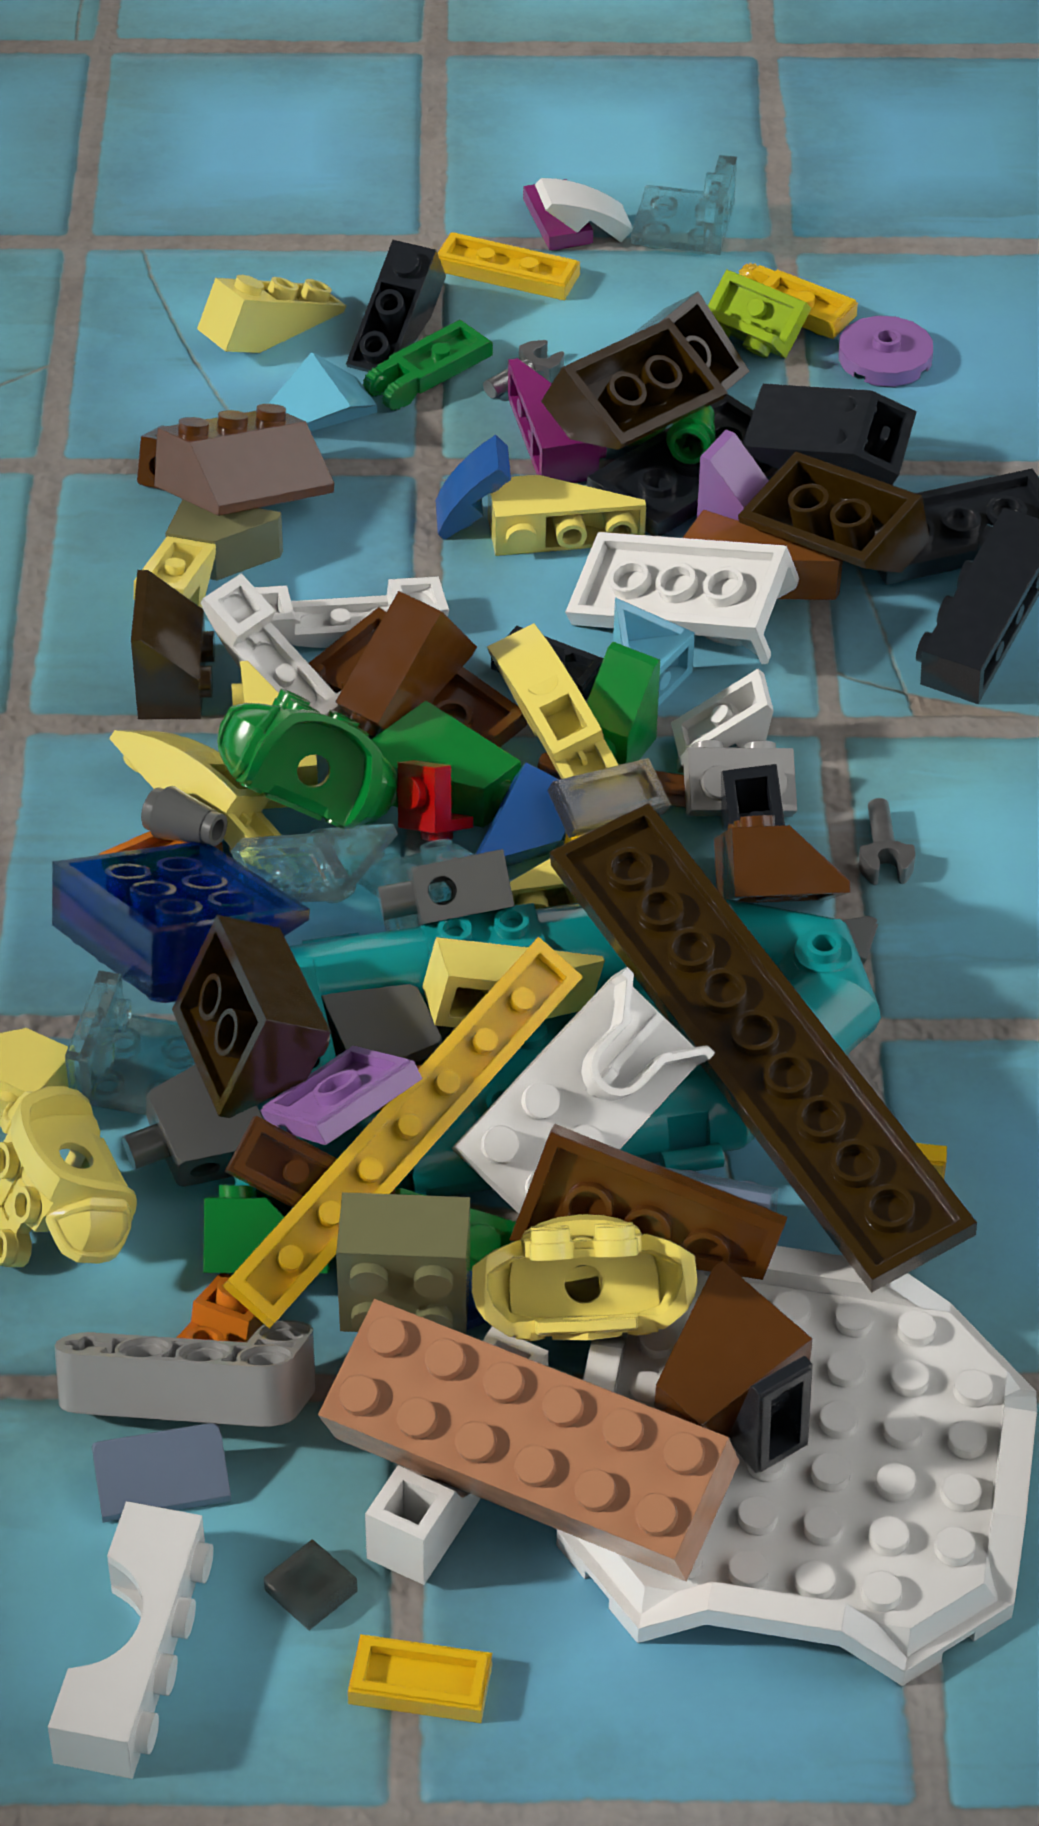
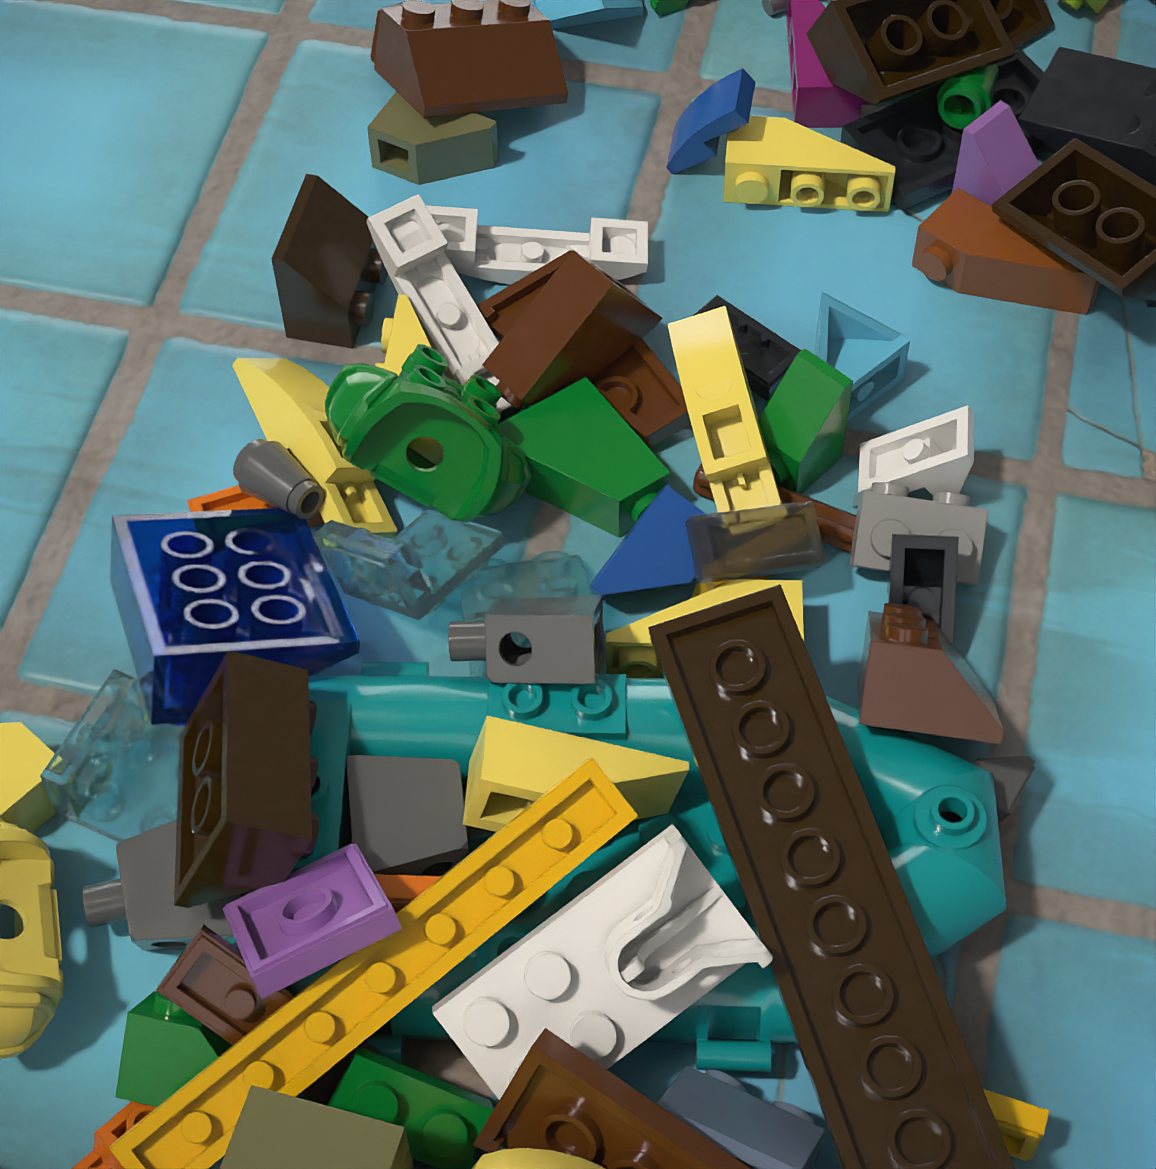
camera: 15 degrees right, 10 degrees up
light yellow slope [133,536,216,608] -> none
red bracket [397,760,473,841] -> none
white plate [565,532,799,664] -> none
flat silver bar [858,798,915,885] -> none

